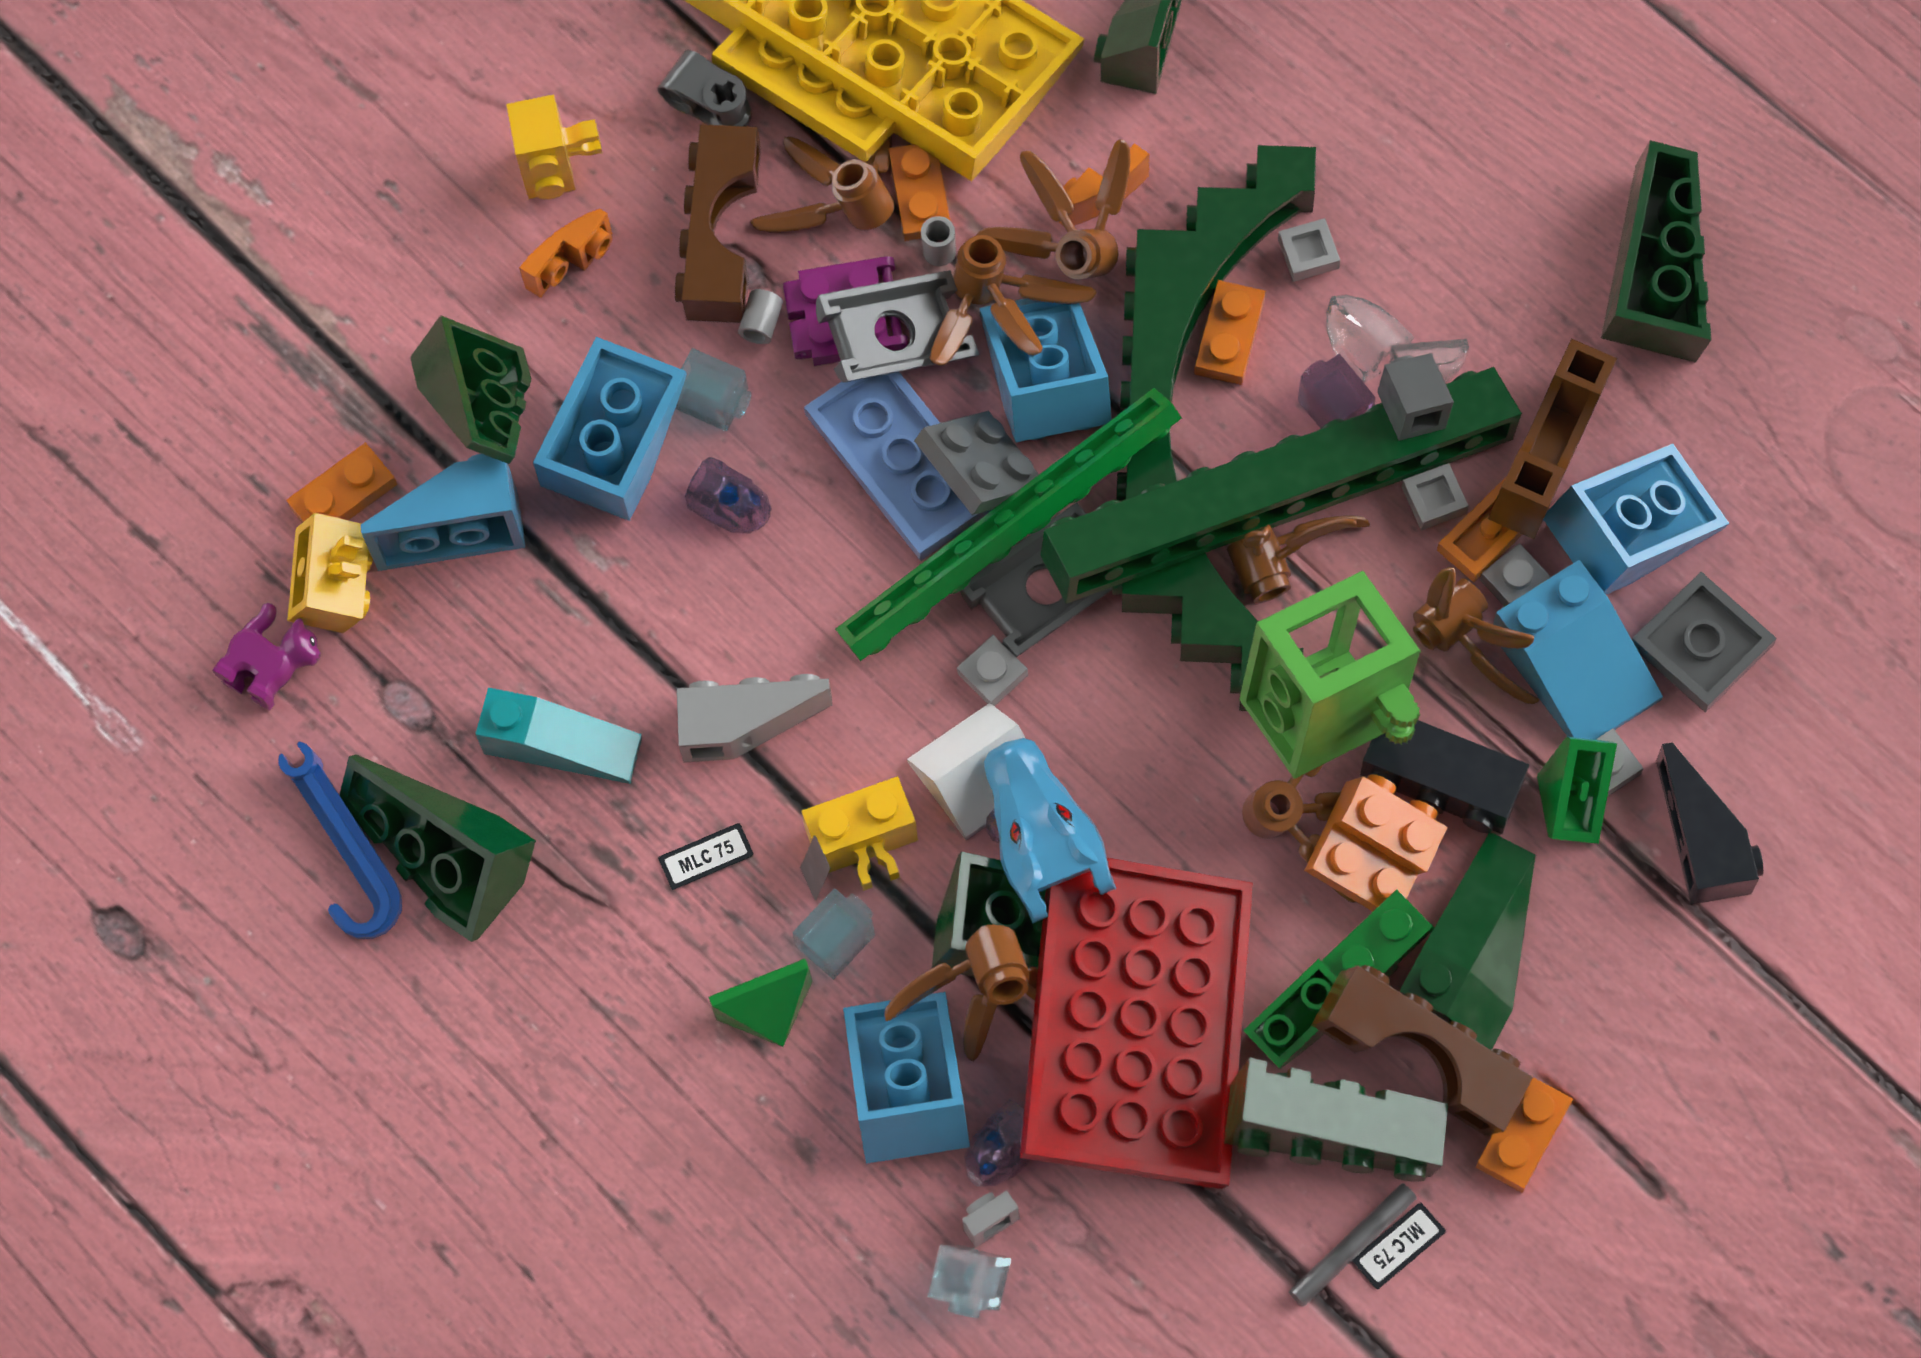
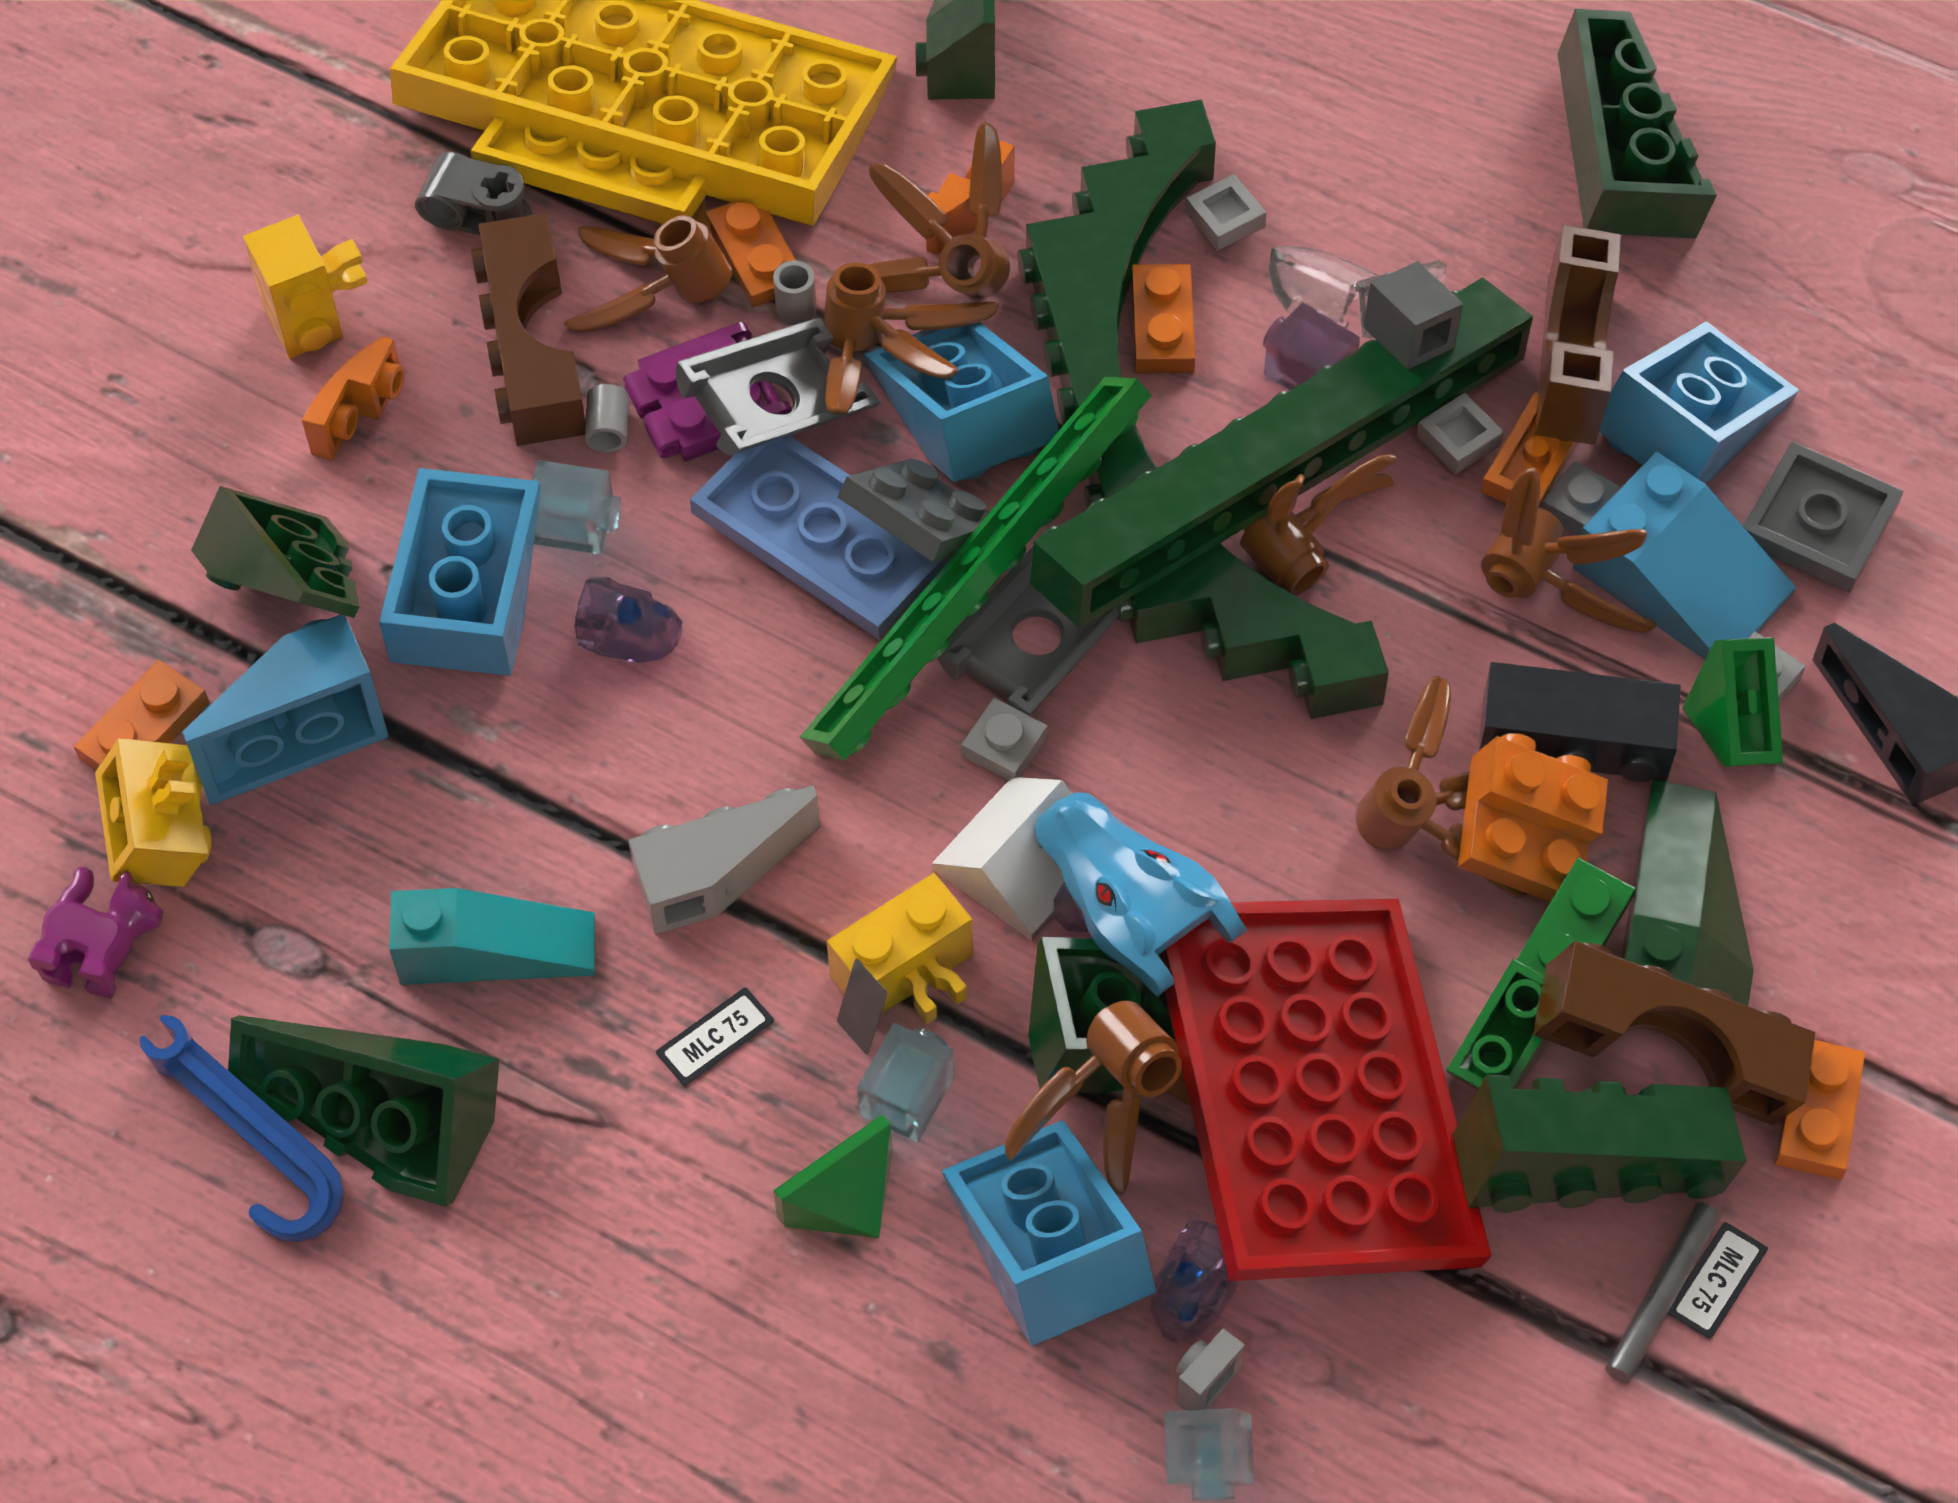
camera: 20 degrees left, 10 degrees down
bright green piece [1239,571,1421,779] -> none

